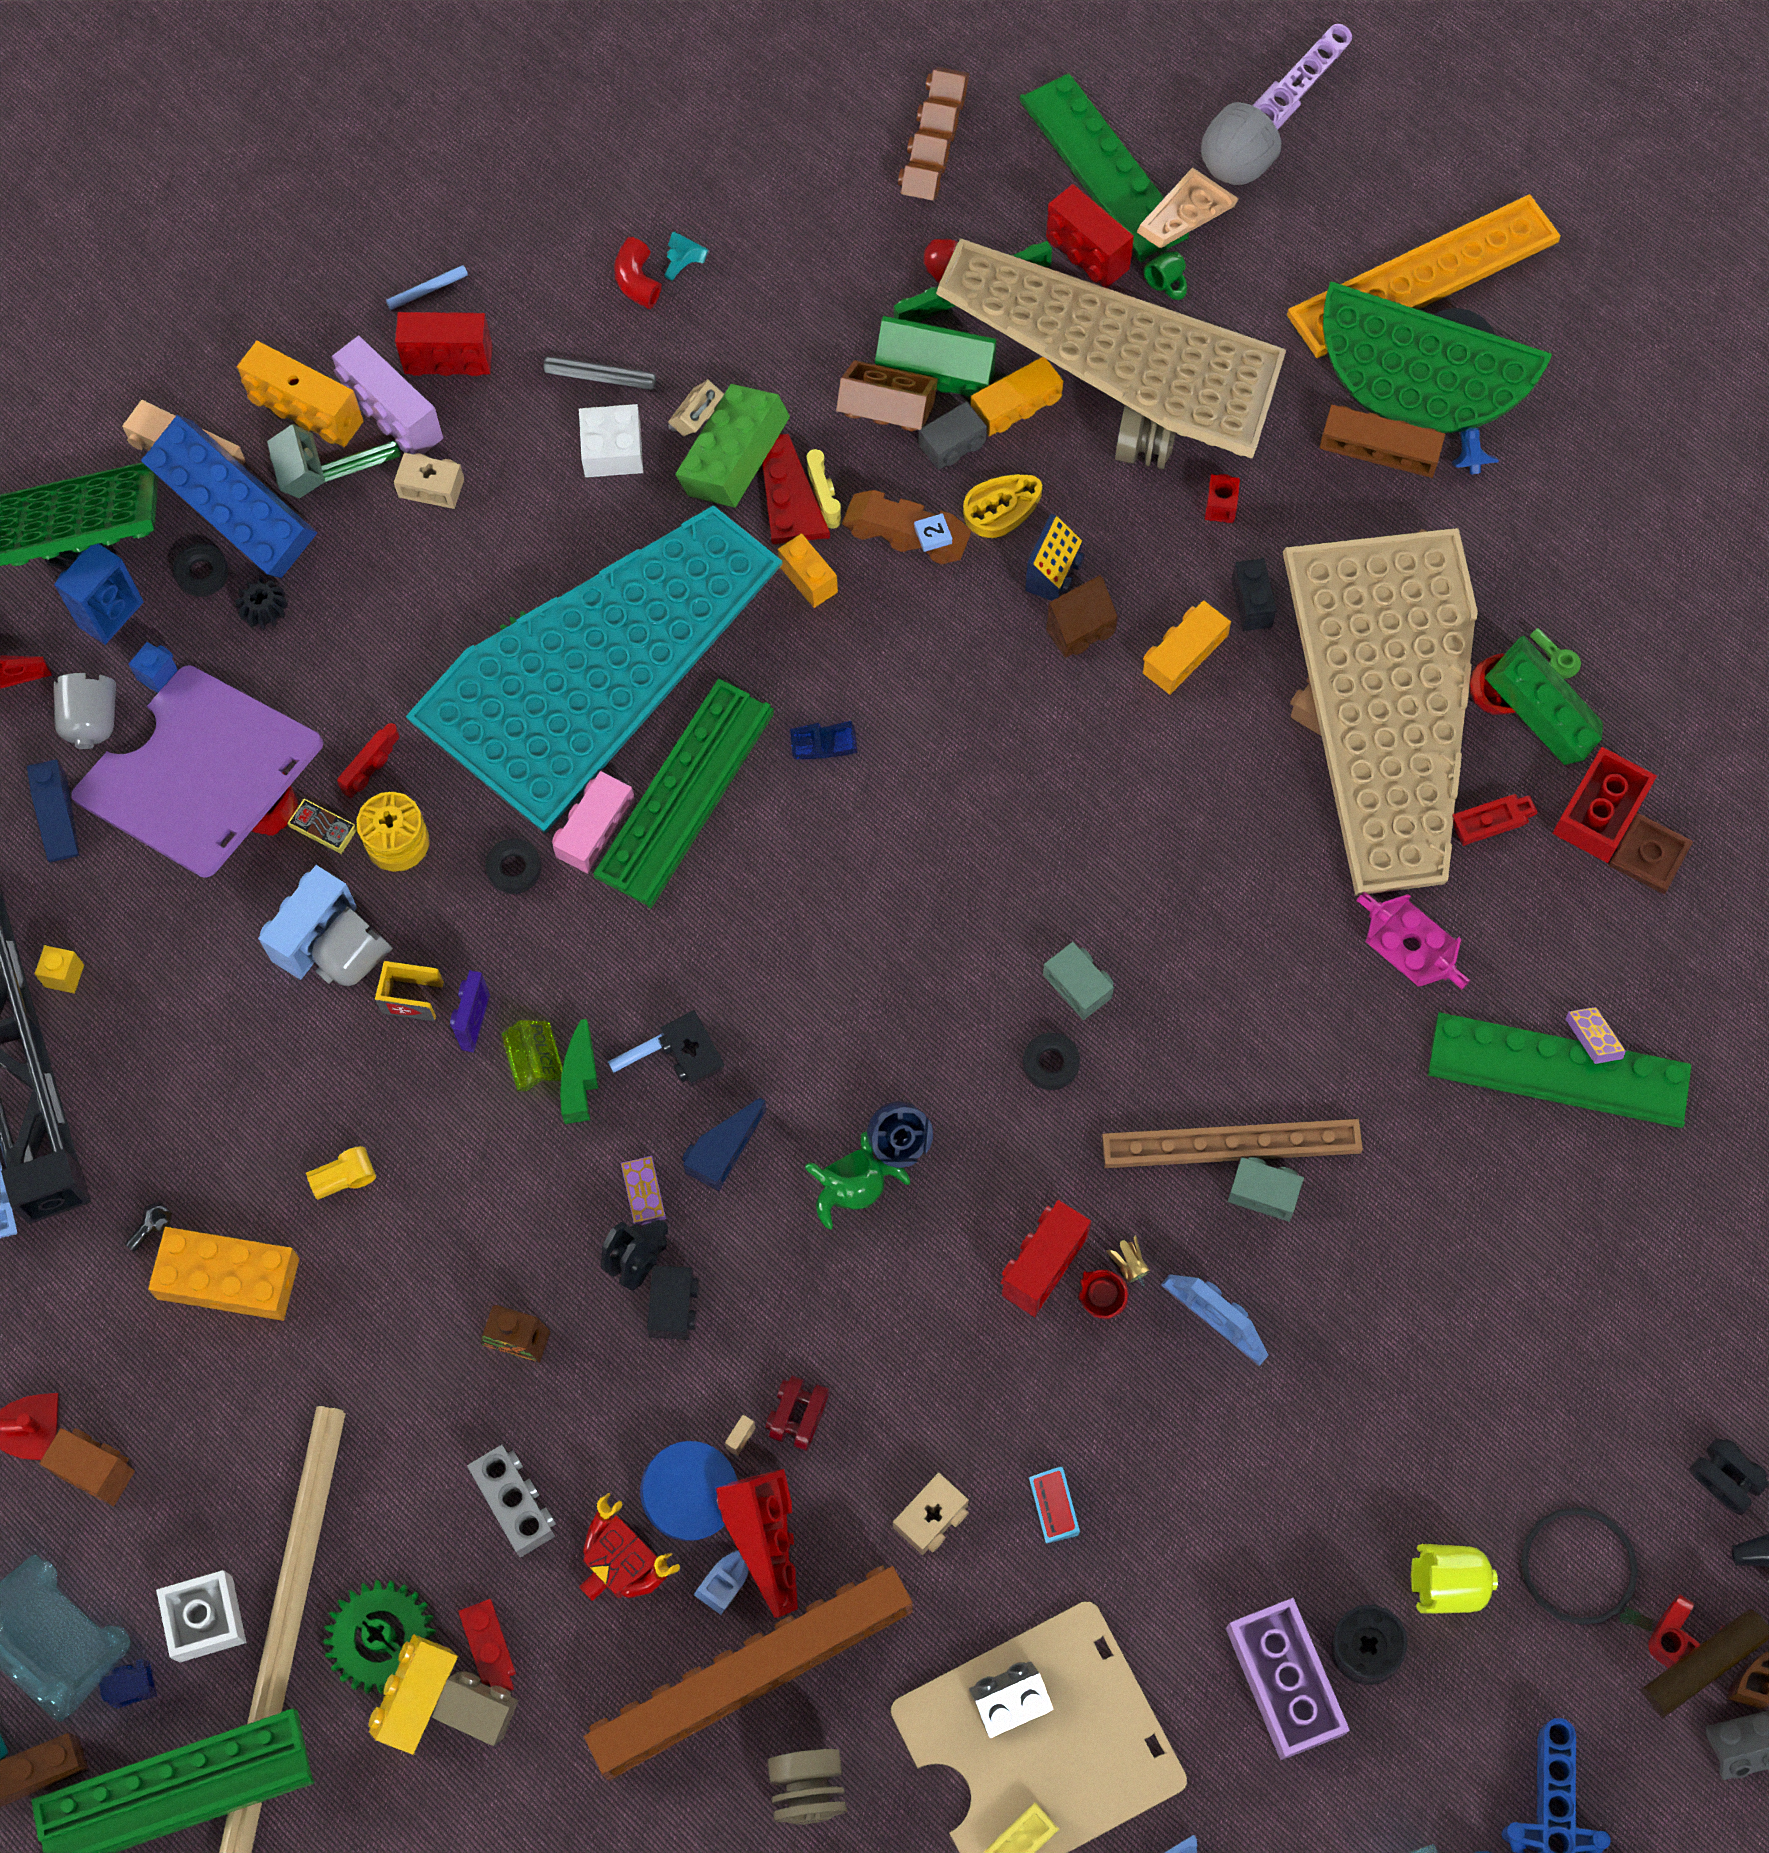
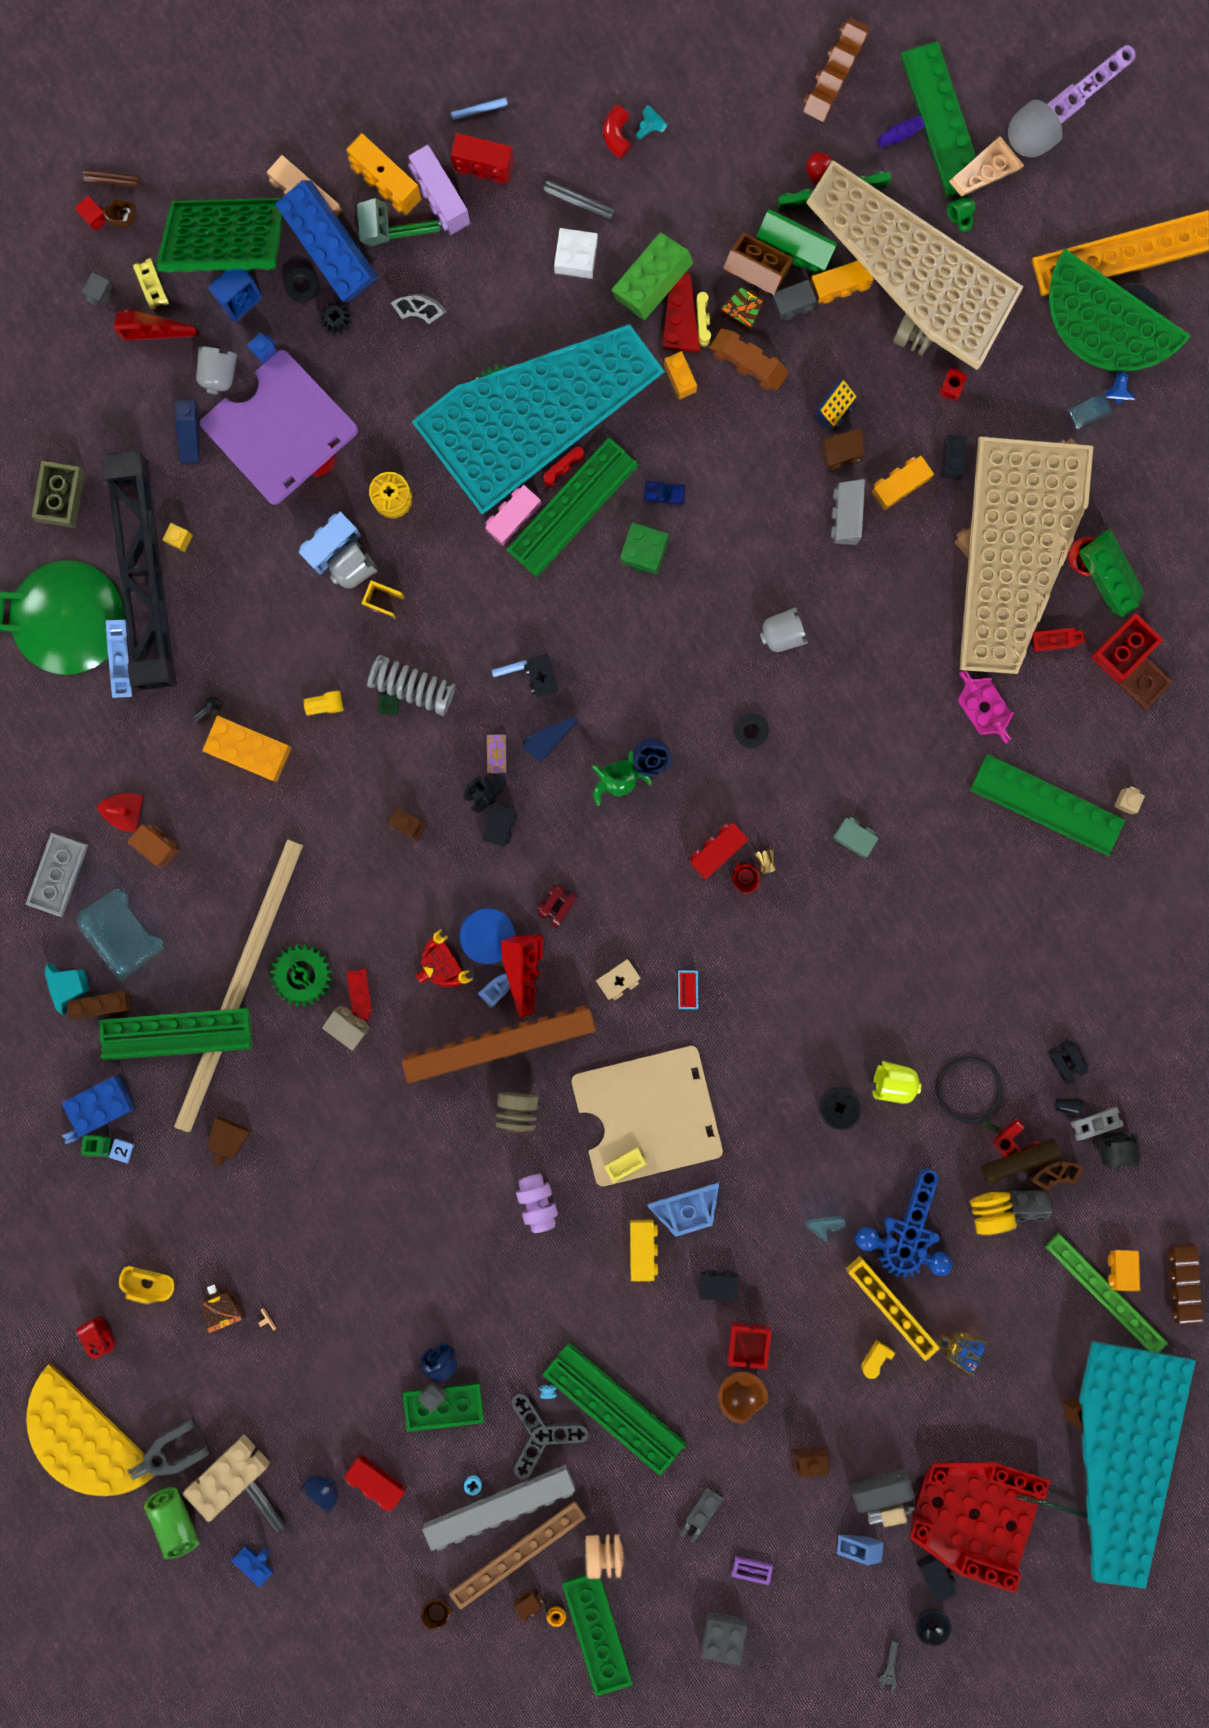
camera: 10 degrees right, 20 degrees up
clear blue brick [99,1658,157,1709] -> none
white brick [156,1570,246,1663] -> none
tile [288,799,357,854] -> none
red hinge [337,723,399,799] -> none
yellow brick [368,1634,458,1755] -> none
tan brick [394,453,464,509] -> none
dark purple plate [450,970,490,1053] -> none
light grey brick [467,1445,556,1558] -> none
black tyre [485,838,542,894] -> none
clear neon green panel [501,1020,563,1091] -> none
green slope [560,1019,599,1124] -> none
tan piece [668,379,724,436] -> none
tan tile [725,1415,756,1456] -> none
light blue tile [914,513,952,552] -> none
yellow piece [963,475,1042,538] -> none
bracket [969,1661,1053,1738] -> none
sand green brick [1043,942,1114,1020] -> none
red brick [1046,184,1134,288] -> none
medium nougat plate [1102,1119,1363,1168] -> none
medium blue wing [1161,1274,1268,1366] -> none
lavender brick [1226,1598,1350,1761] -> none
dark orange brick [1319,404,1445,478] -> none
bright green plate [1530,628,1581,679] -> none
medium lavender tile [1566,1007,1626,1064] -> none
none -> light grey piece [367,655,456,716]
none -> dark green tile [378,694,399,715]
none -> light grey brick [391,294,447,324]
none -> red plate [544,447,584,487]
none -> green brick [620,522,670,575]
none -> torso [720,284,764,334]
none -> light grey cylinder [760,607,808,652]
none -> light grey slope [831,480,865,545]
none -> dark purple hinge [877,115,925,148]
none -> yellow wheel [970,1192,1017,1235]
none -> clear light blue slope [1070,395,1113,428]
none -> tan brick [1114,787,1145,815]

